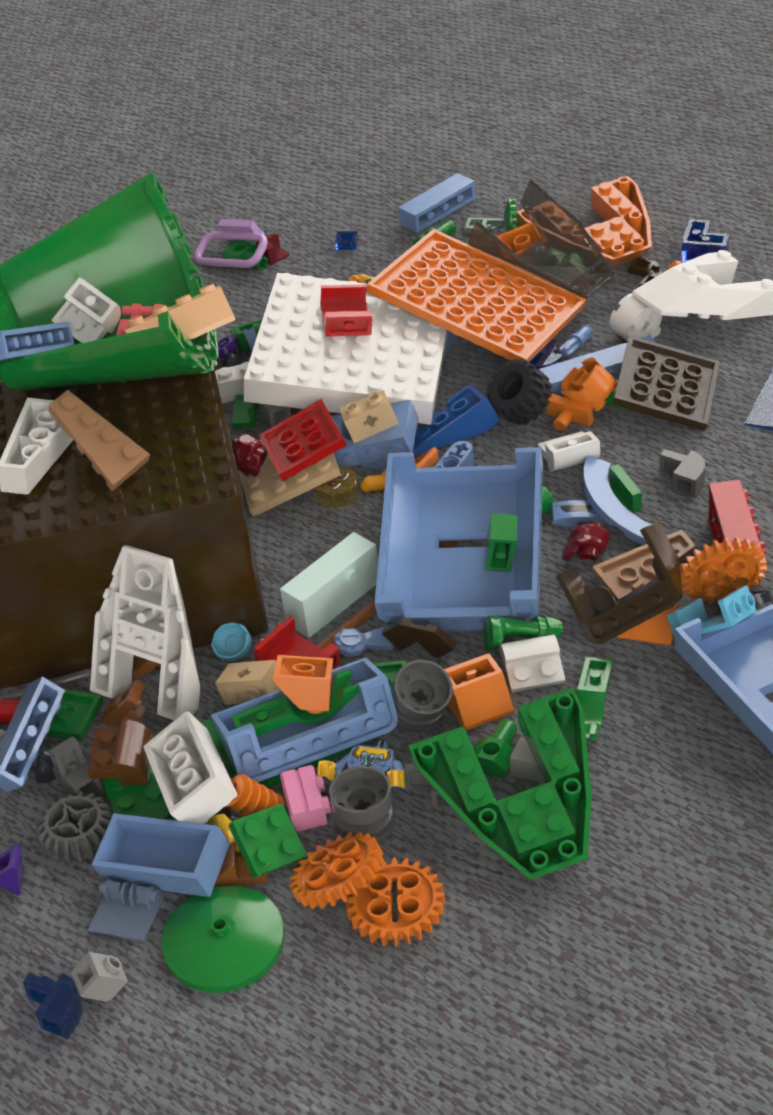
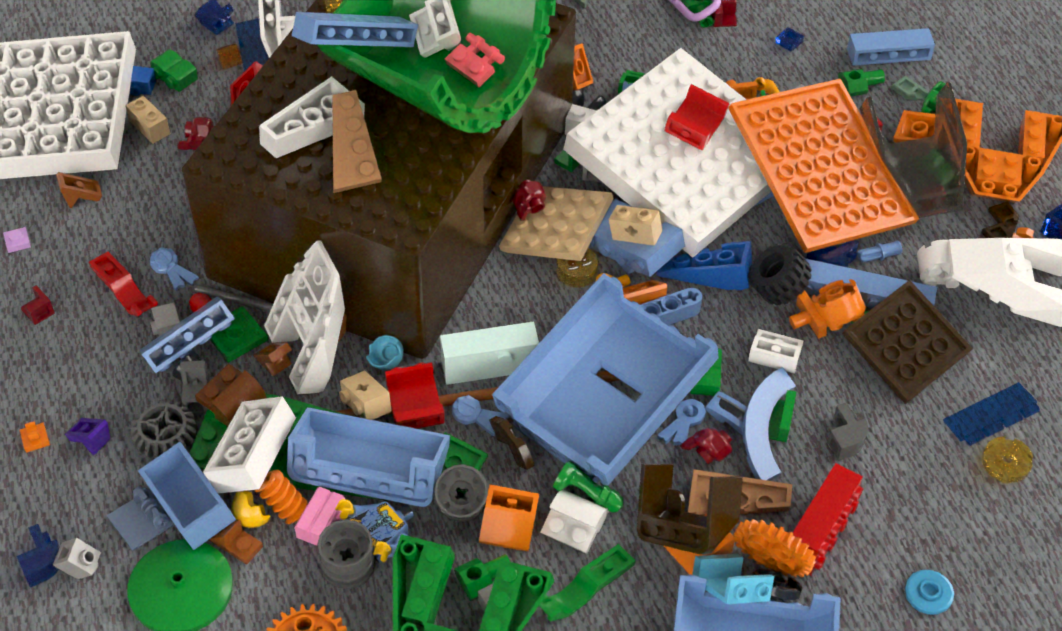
camera: 30 degrees right, 10 degrees up
light nougat slope [125,284,236,340] -> none
dark purple plate [218,335,238,359] -> none
green plate [228,803,307,879] -> none
green piece [232,669,360,737] -> none
red plate [259,399,347,481] -> none
orange slope [273,655,333,714] -> none
orange gear [289,831,384,909] -> none
green brick [485,513,517,572] -> none
none -> medium blue piece [658,399,706,445]

